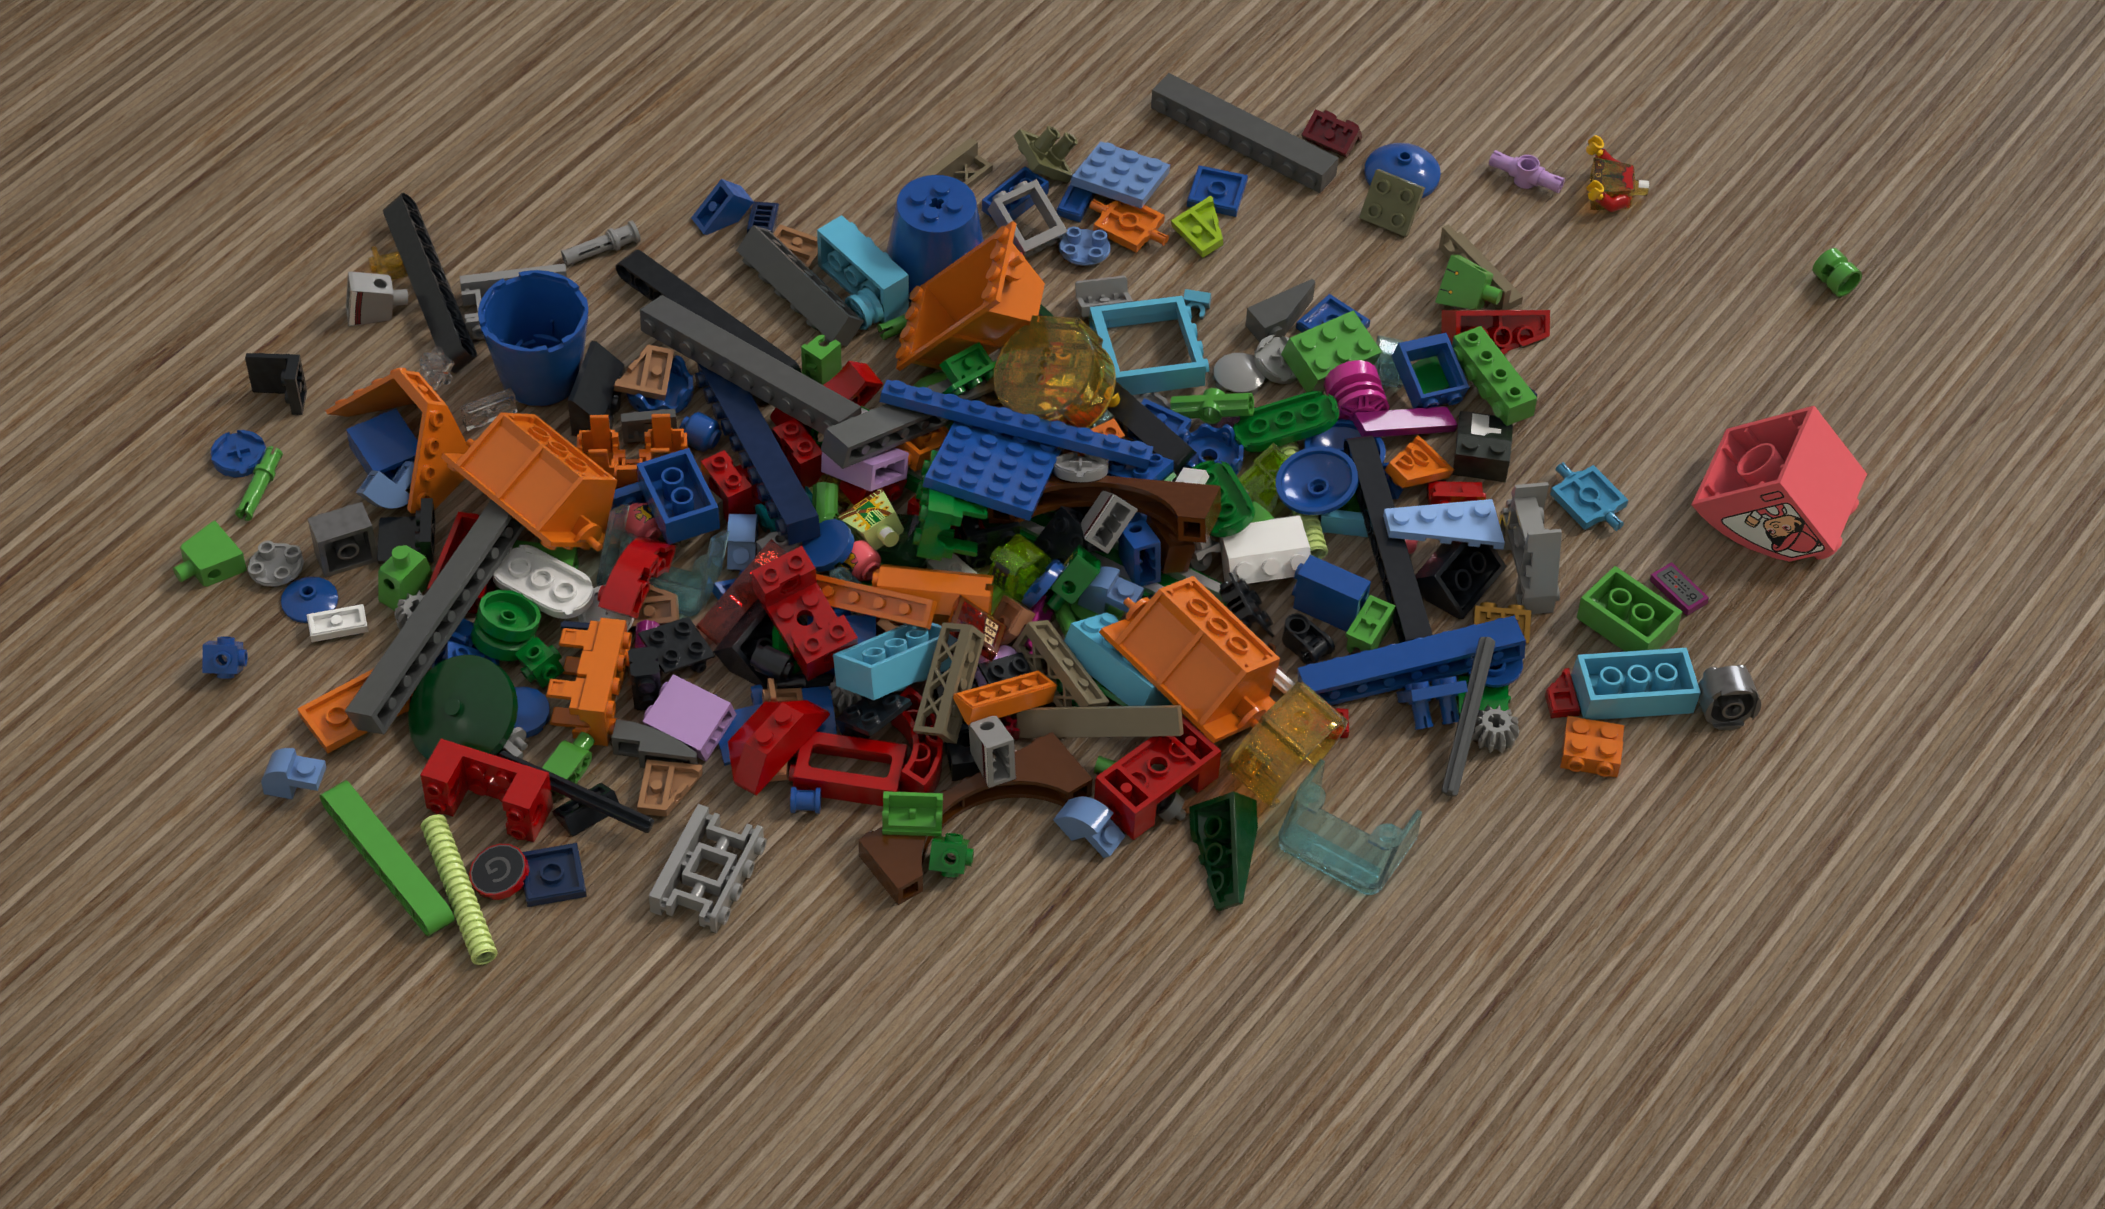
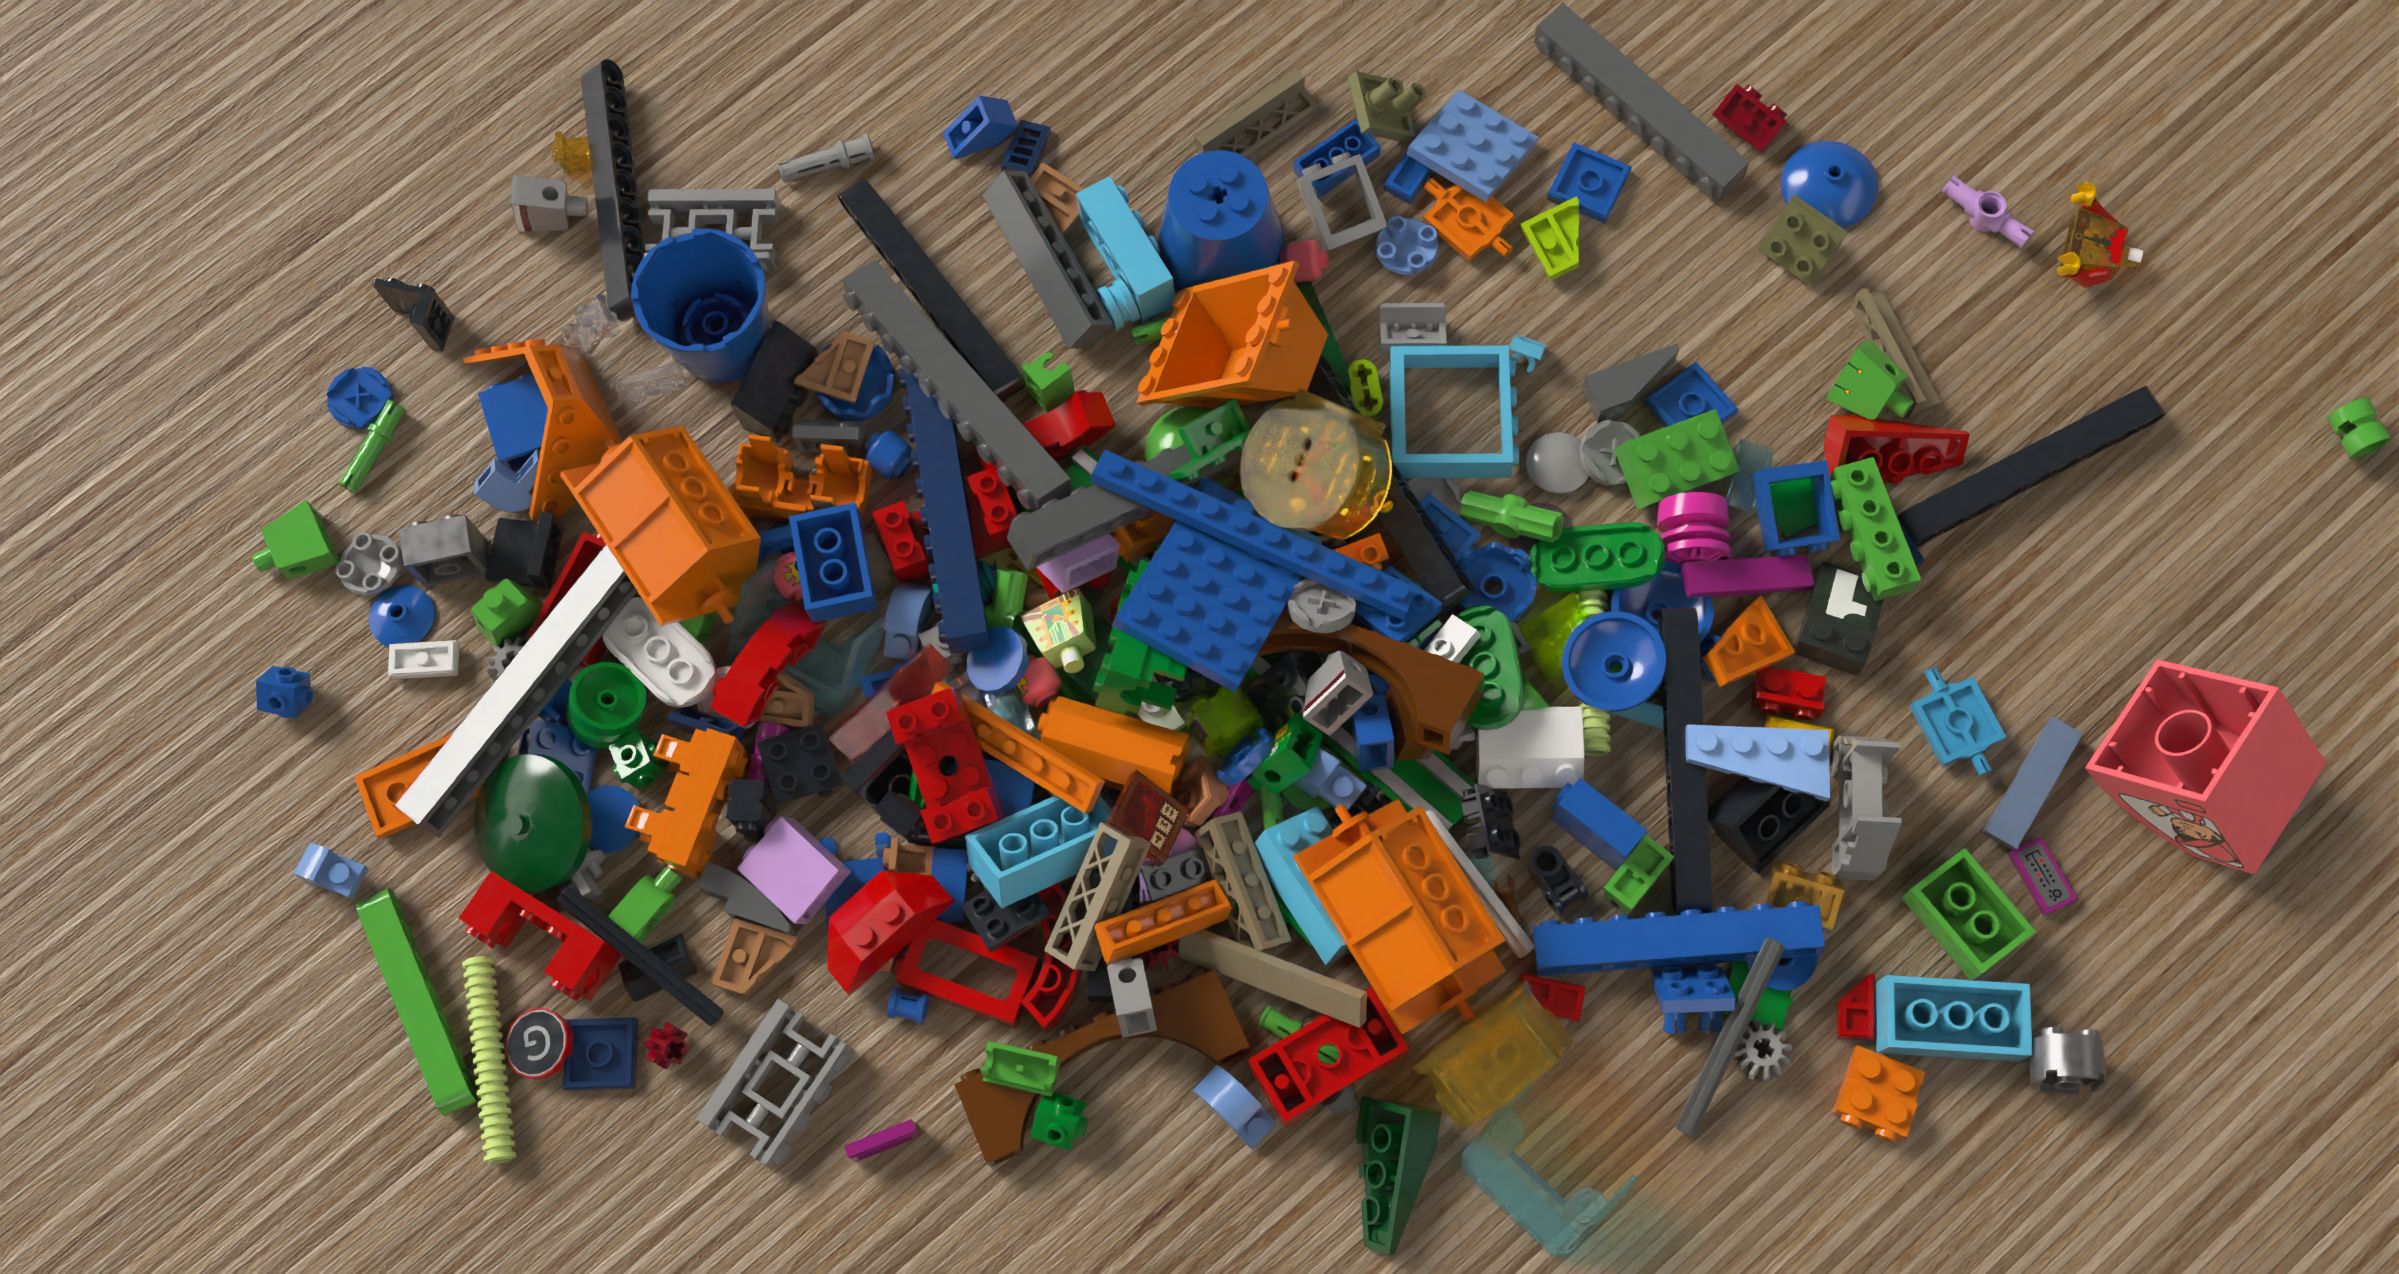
camera: 20 degrees right, 20 degrees up
none -> dark red gear [643,1022,690,1070]
none -> magenta tile [844,1119,920,1162]
none -> black beam [1897,386,2166,547]
none -> sand blue slope [1982,716,2083,850]

